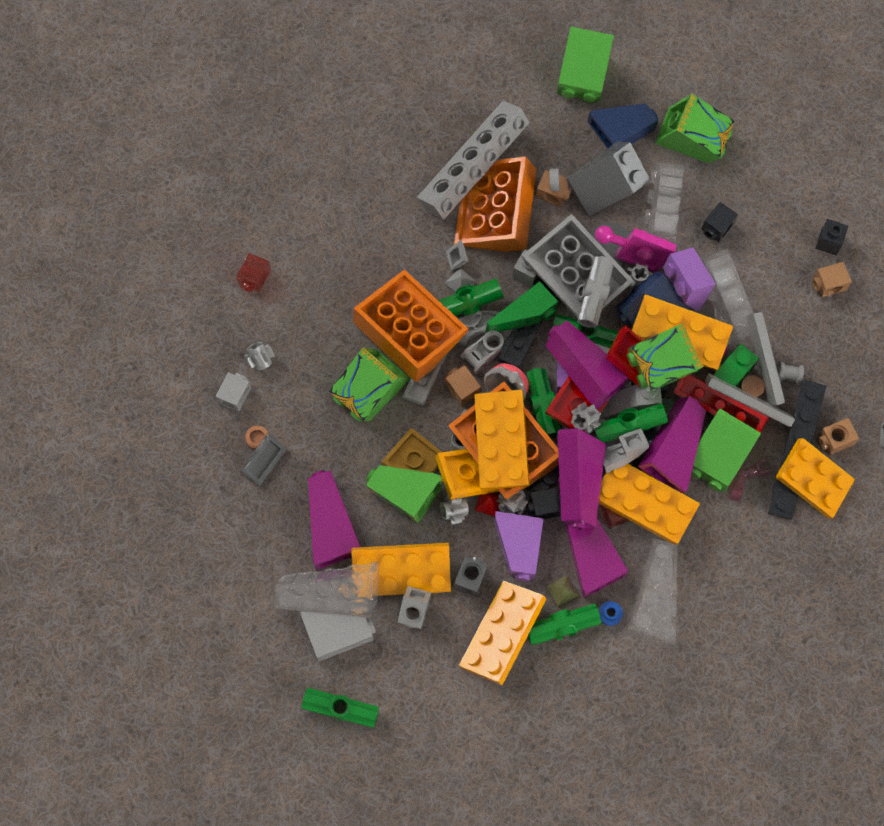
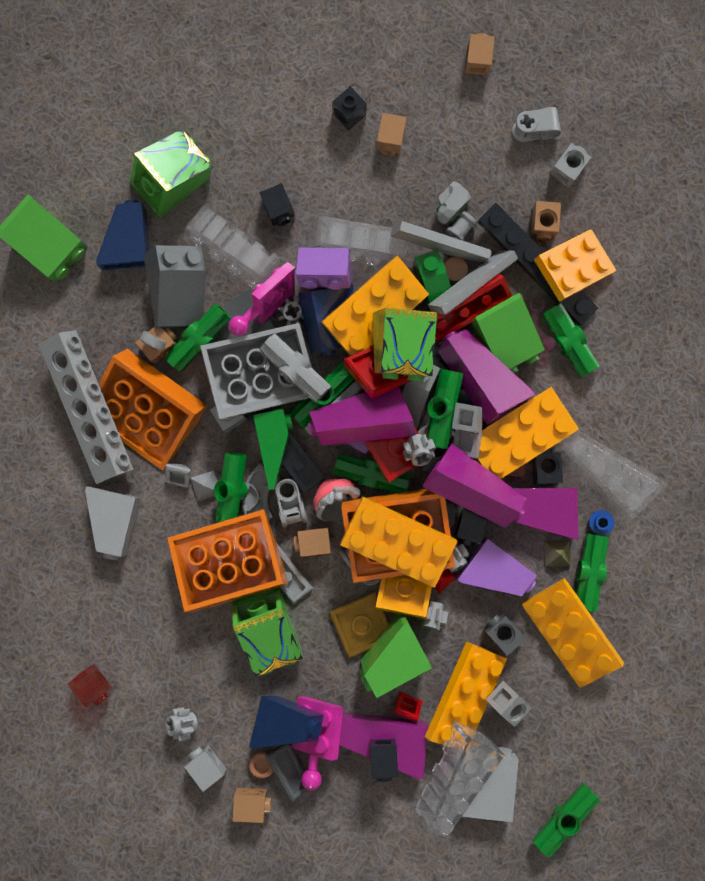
camera: 60 degrees left, 15 degrees up
none -> light grey slope [85,486,140,560]
none -> green piece [165,303,232,372]
none -> medium nougat brick [232,788,271,823]
none -> dark blue slope [249,695,324,749]
none -> dark pink plate [292,696,344,791]
none -> black brick [370,738,398,782]
none -> red slope [393,692,423,723]
none -> light grey rock [435,181,471,226]
none -> black brick [532,448,563,485]
none -> green piece [542,303,600,378]

